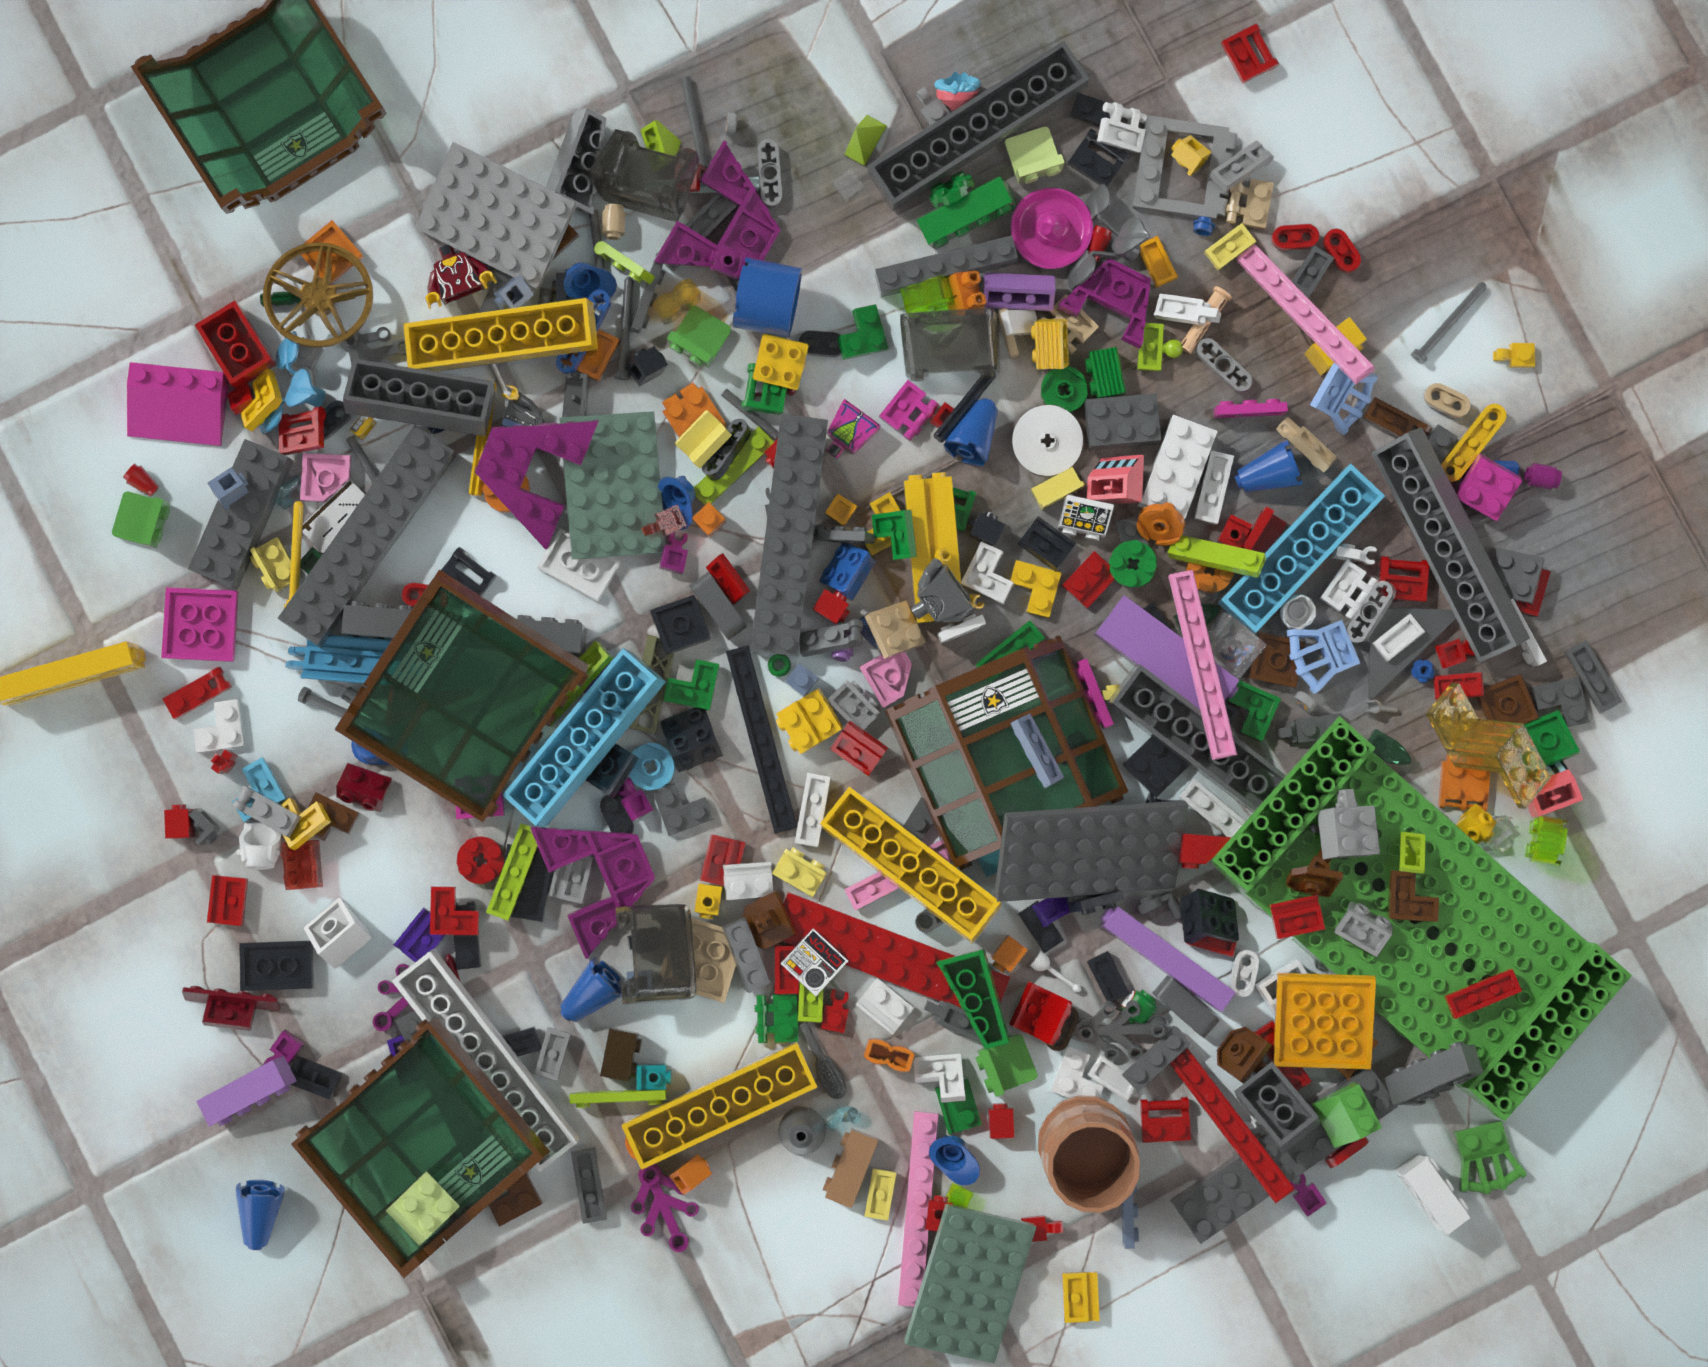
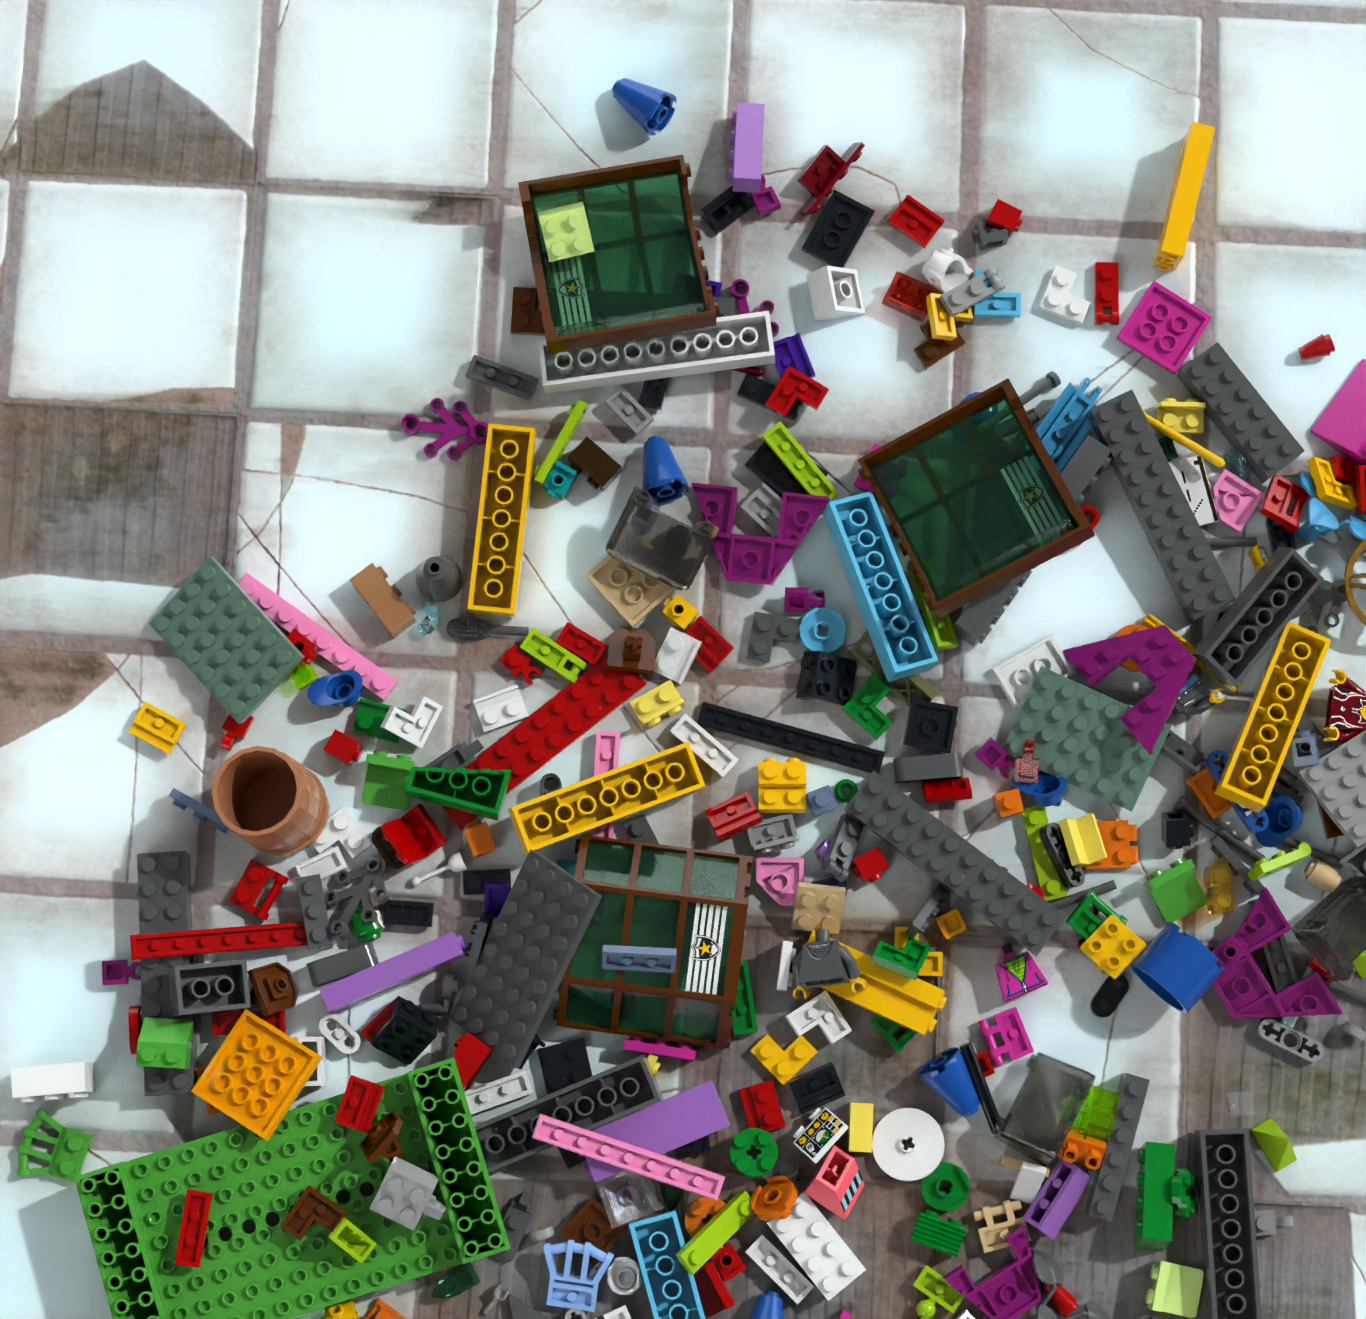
camera: 120 degrees right, 5 degrees down
bright green bracket [112,491,170,548] -> none
sand blue brick [207,467,249,510] -> none
red plate [210,749,238,775] -> none
dark red bracket [336,763,392,812] -> none
black plate [441,547,497,609] -> none
red plate [456,836,505,884] -> none
black plate [586,743,639,798] -> none
black plate [600,795,634,833] -> none
orange brick [669,1154,712,1195] -> none
dark grey plate [722,917,770,993] -> none
green plate [754,994,799,1043] -> none
tile [781,928,848,996] -> none
blue bracket [819,543,876,601] -> none
green plate [837,304,889,360] -> none
orange brick [864,1038,915,1072] -> none
light yellow plate [864,1168,896,1221] -> none
hair [934,71,981,111] -> none
black brick [967,512,1005,547] -> none
dark pink hat [1011,188,1093,269] -> none
yellow brick [1031,319,1069,369] -> none
dark grey brick [1084,393,1161,451] -> none
green plate [1227,680,1281,742] -> none
light grey bracket [1334,901,1393,957] -> none
dark grey wedge [1385,1042,1483,1106] -> none

